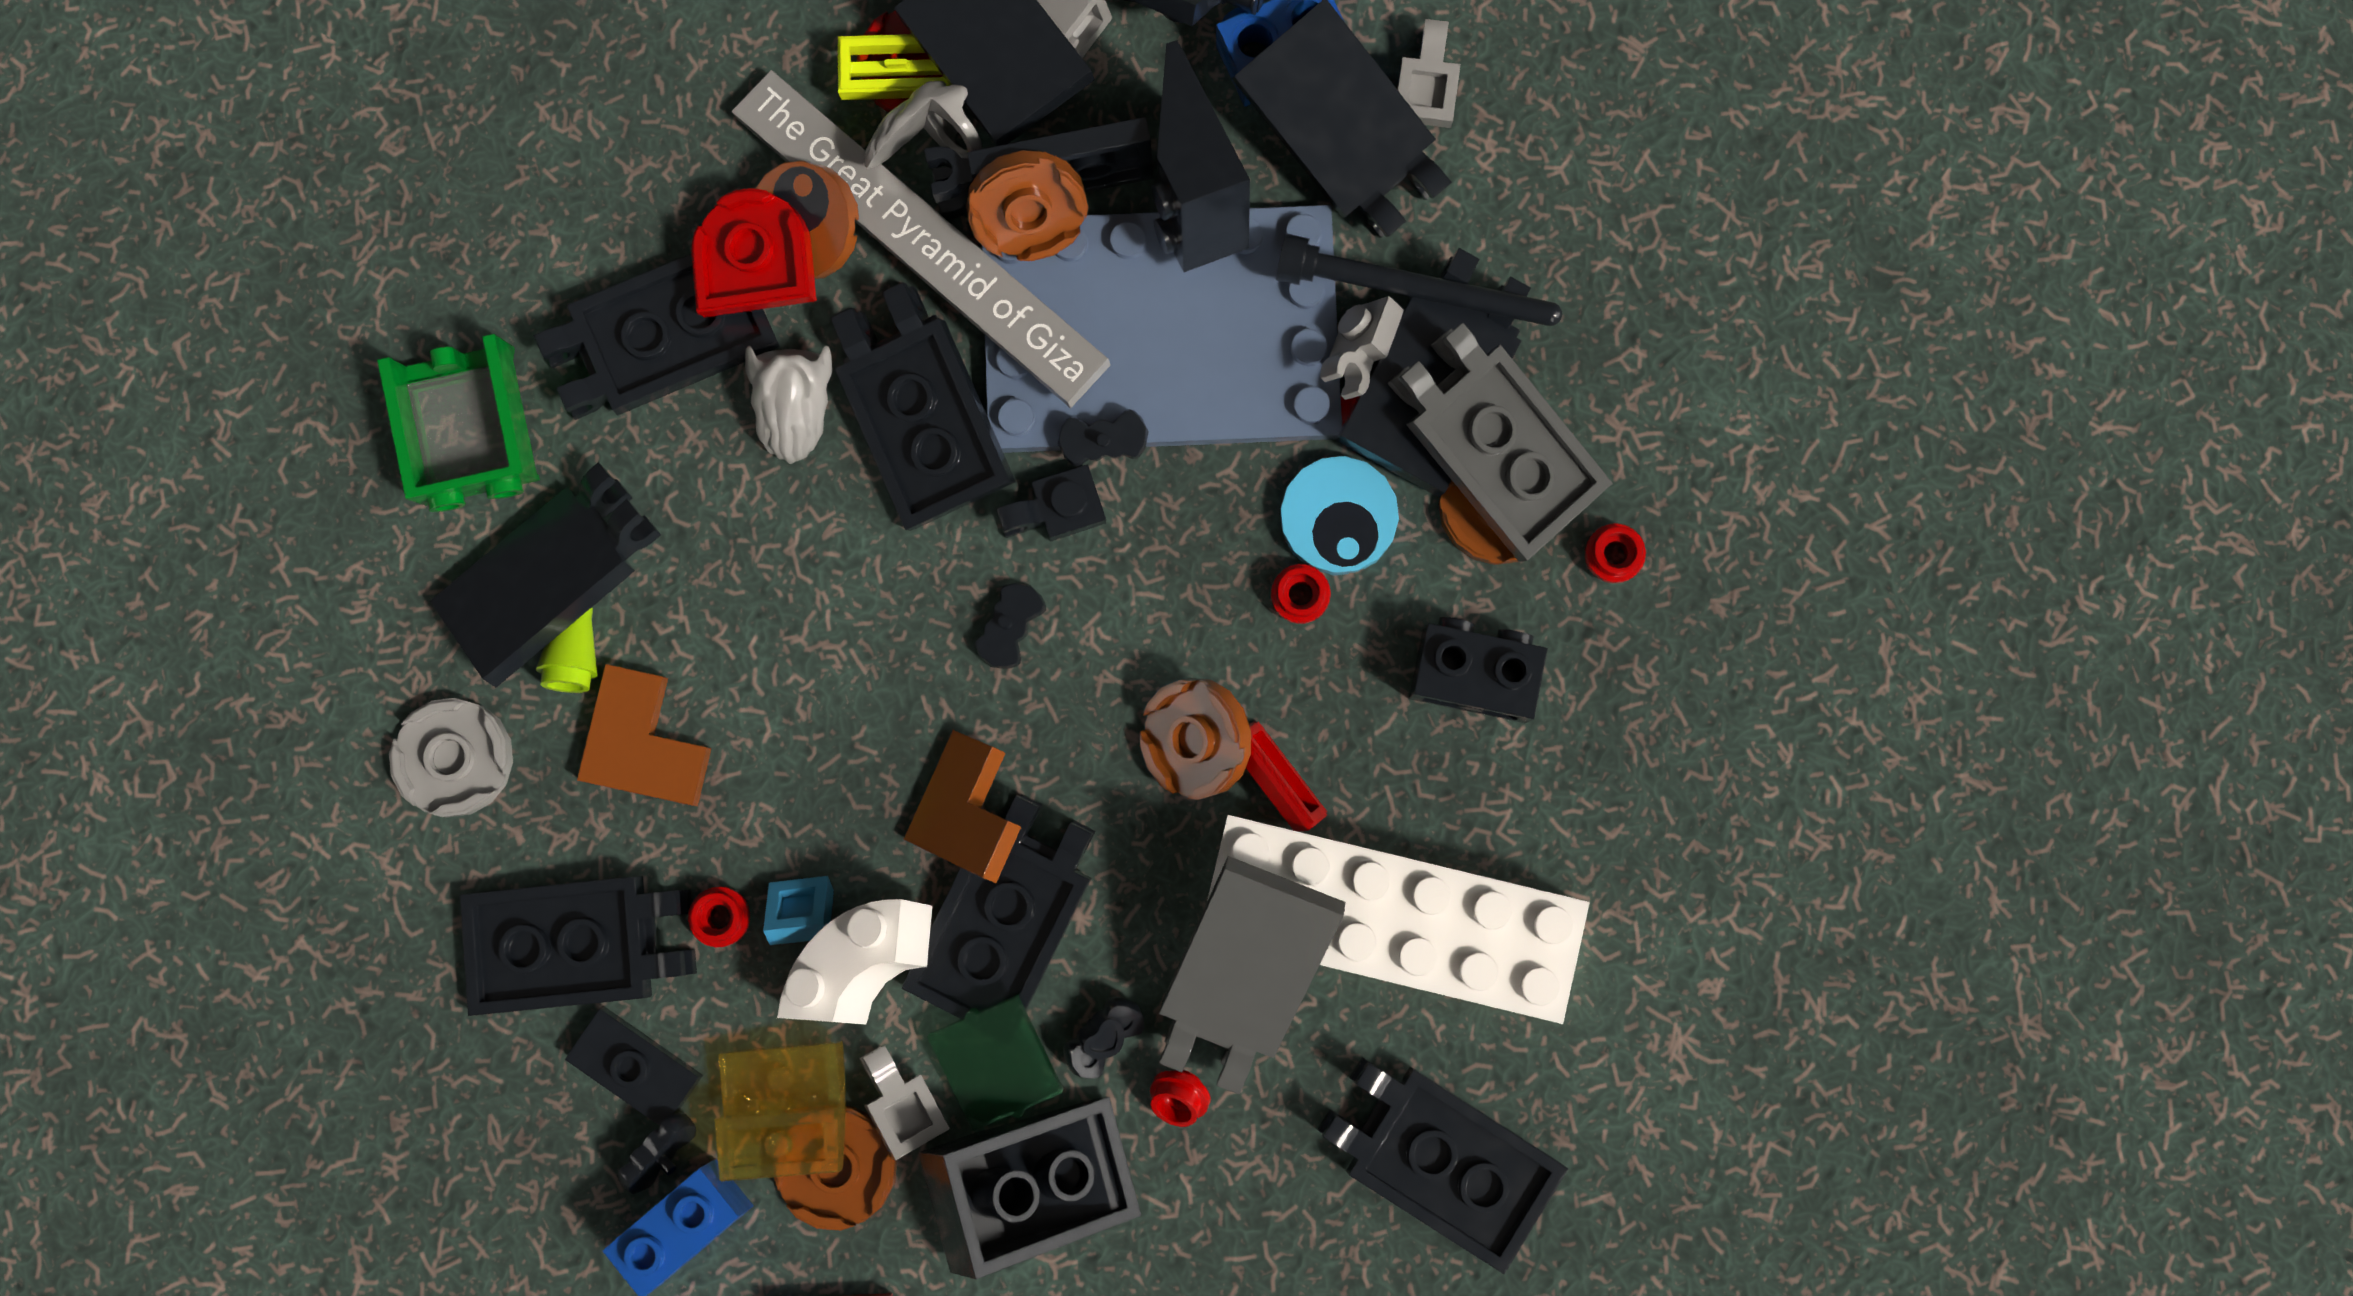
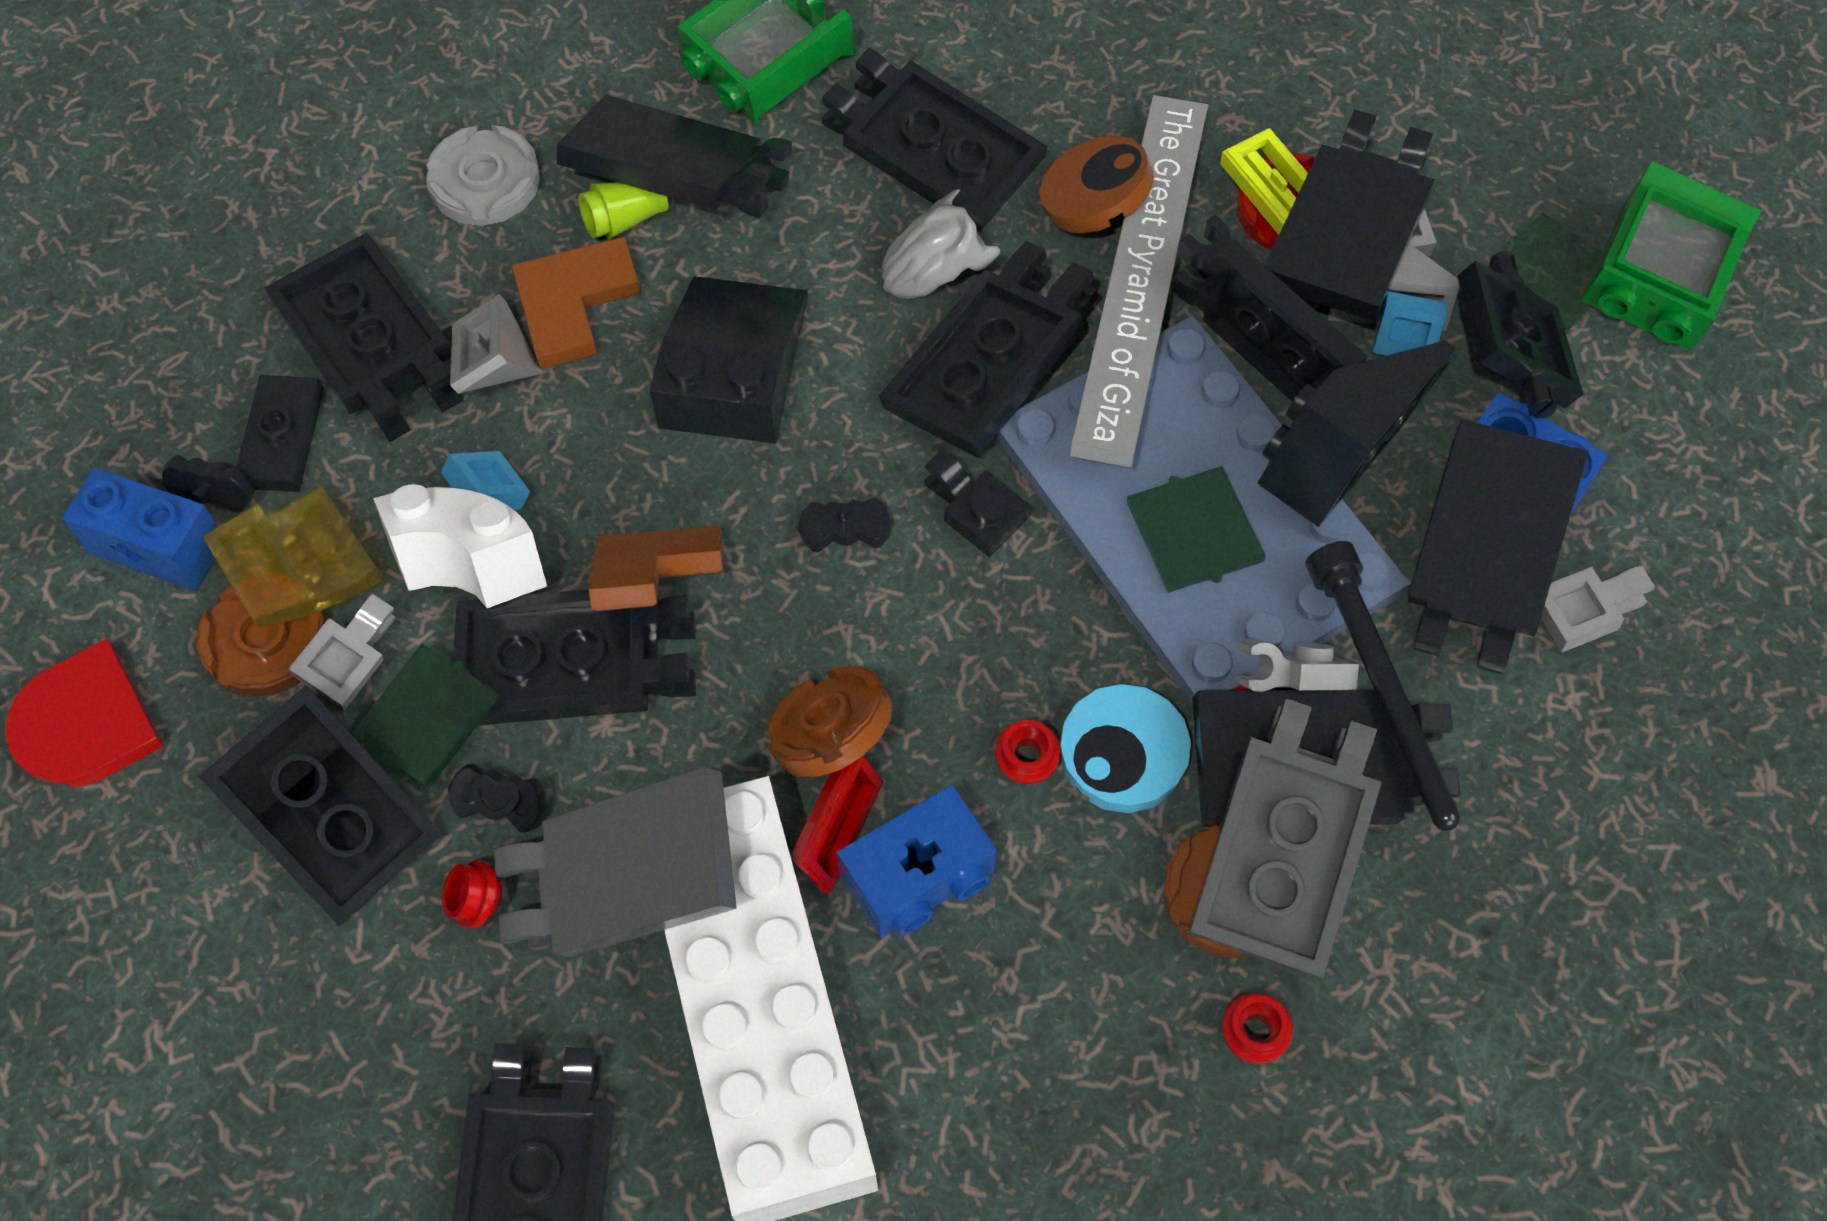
camera: 55 degrees right, 20 degrees down
red plate [688,887,750,947] -> none
red tile [691,188,817,318] -> none
light grey piece [864,81,982,169] -> none
dark orange tile [966,150,1088,261] -> none
black piece [1058,409,1149,466] -> none
black brick [1409,617,1548,723] -> none
none -> light grey slope [450,294,542,394]
none -> black slope [650,276,808,444]
none -> blue brick [837,784,997,939]
none -> clear green piece [1127,466,1266,593]
none -> dark azure plate [1373,291,1448,356]

